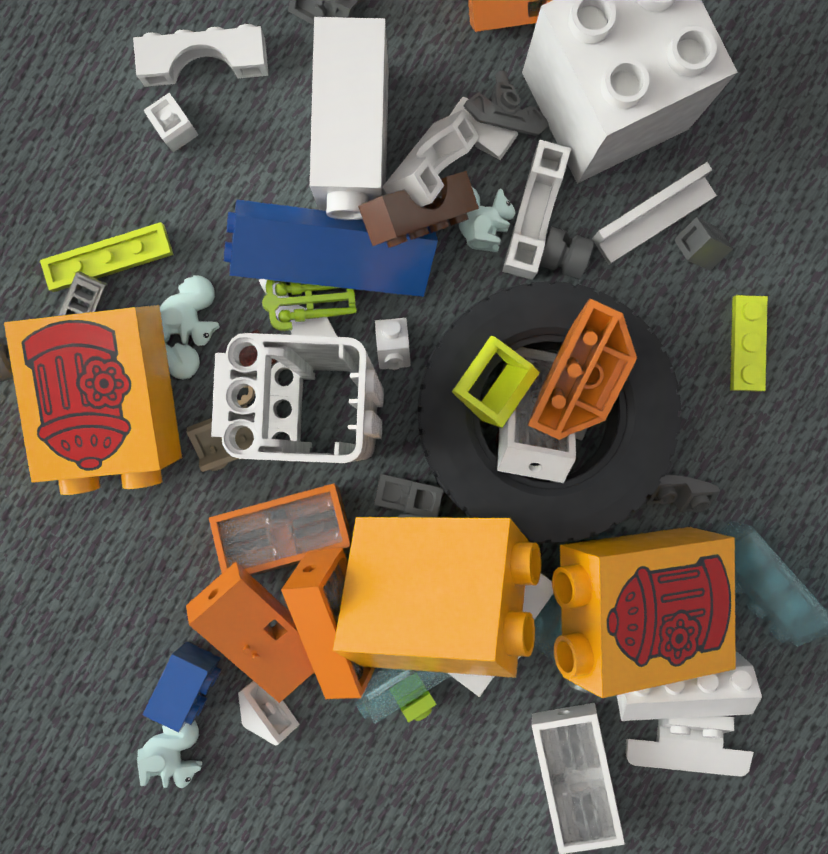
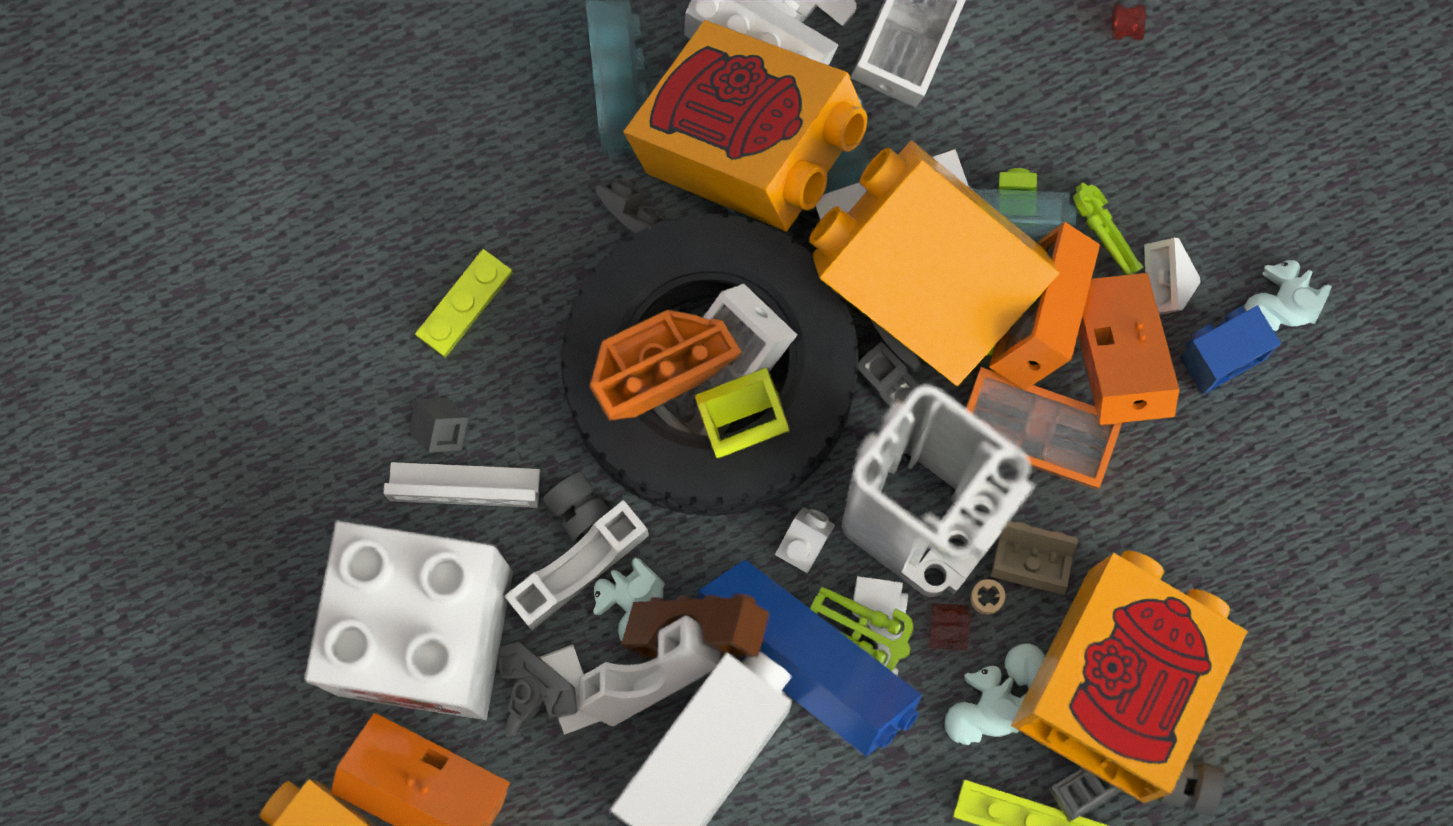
camera: 140 degrees left, 10 degrees down
none -> lime piece [1073,183,1143,275]

